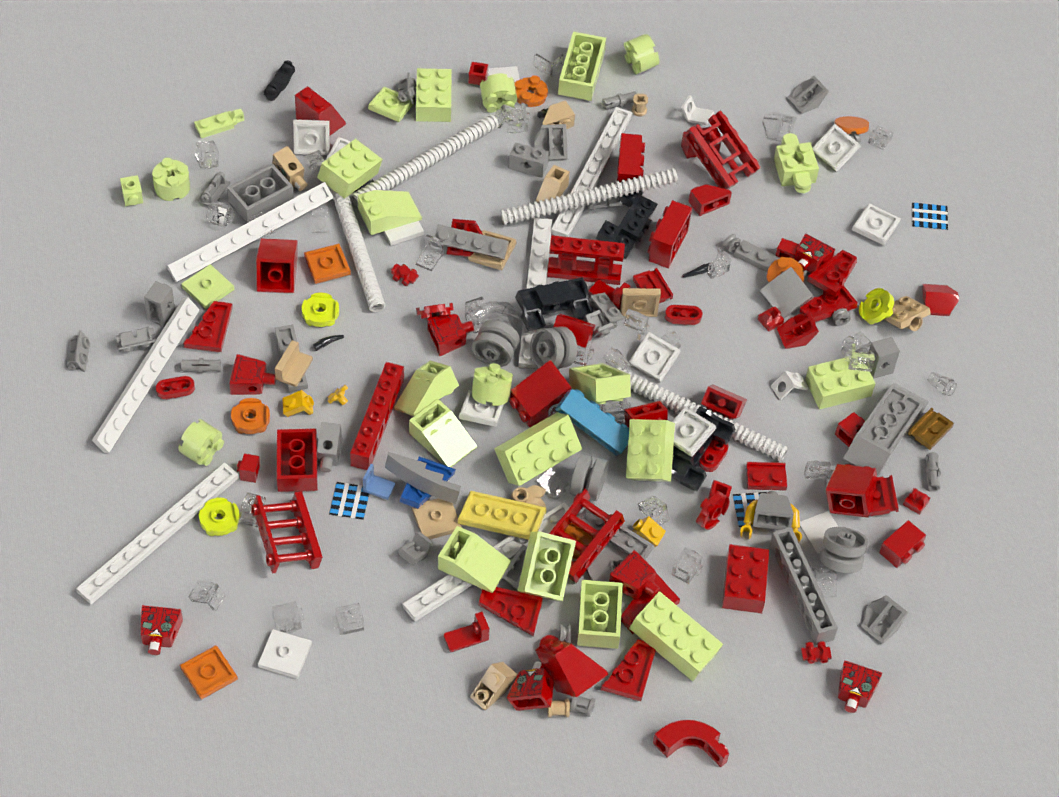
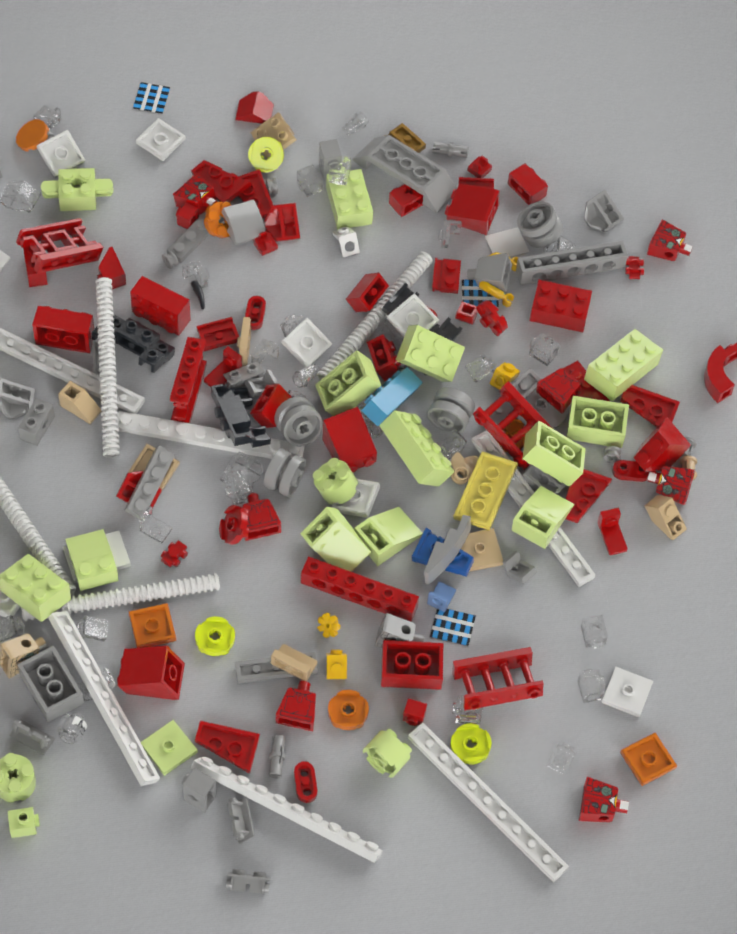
camera: 85 degrees left, 5 degrees up
black helmet [313,335,344,351] -> none

